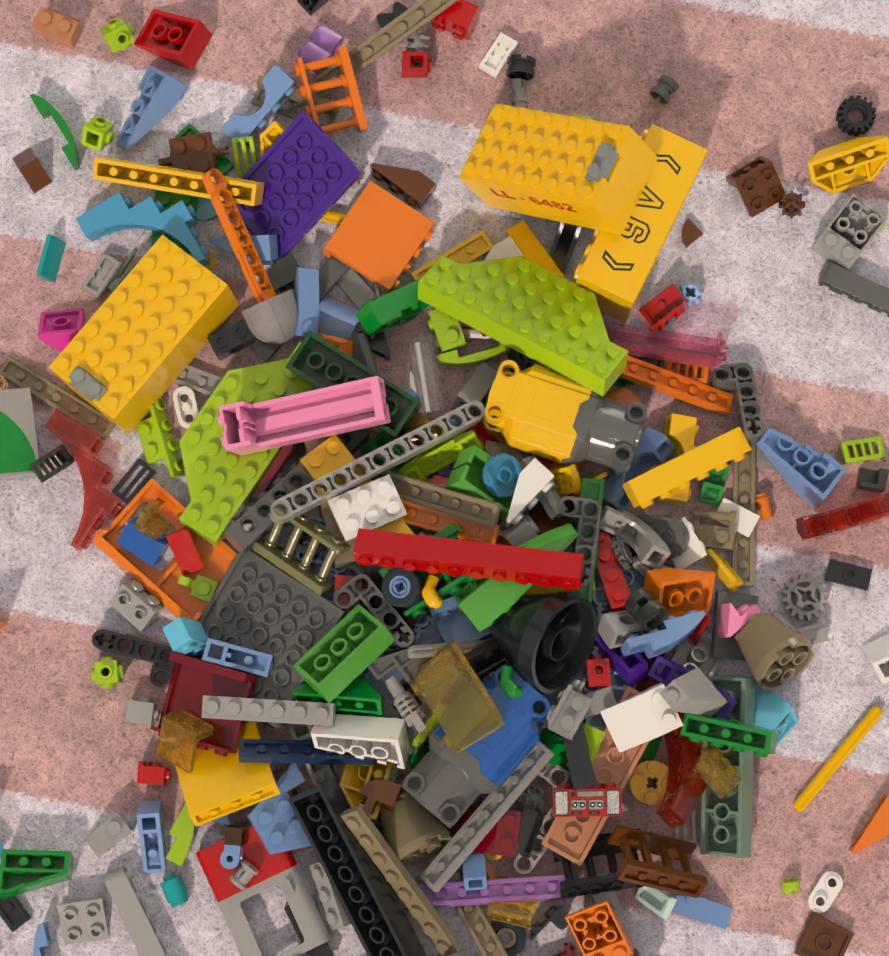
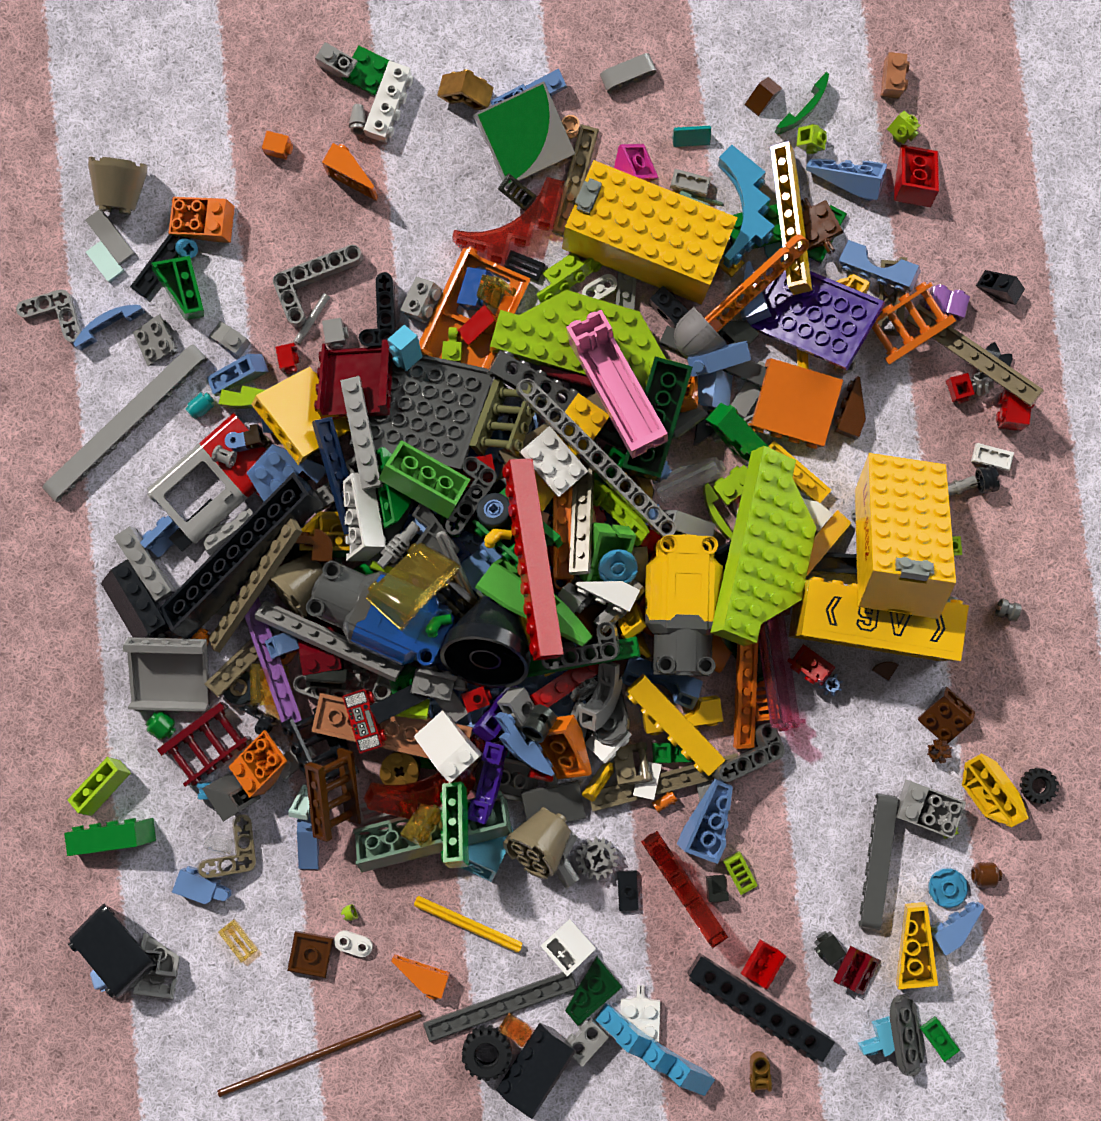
camera: 70 degrees right, 5 degrees up
lime brick [91,657,124,689] -> none
clear yellow bracket [157,708,214,773] -> none
medium blue slope [202,638,273,677] -> none
lime tile [232,136,257,179] -> none
light grey slope [659,667,727,716] -> none
bright pink slope [718,603,761,638] -> none
none -> light grey beam [273,245,363,328]
none -> light grey bar [294,293,330,345]

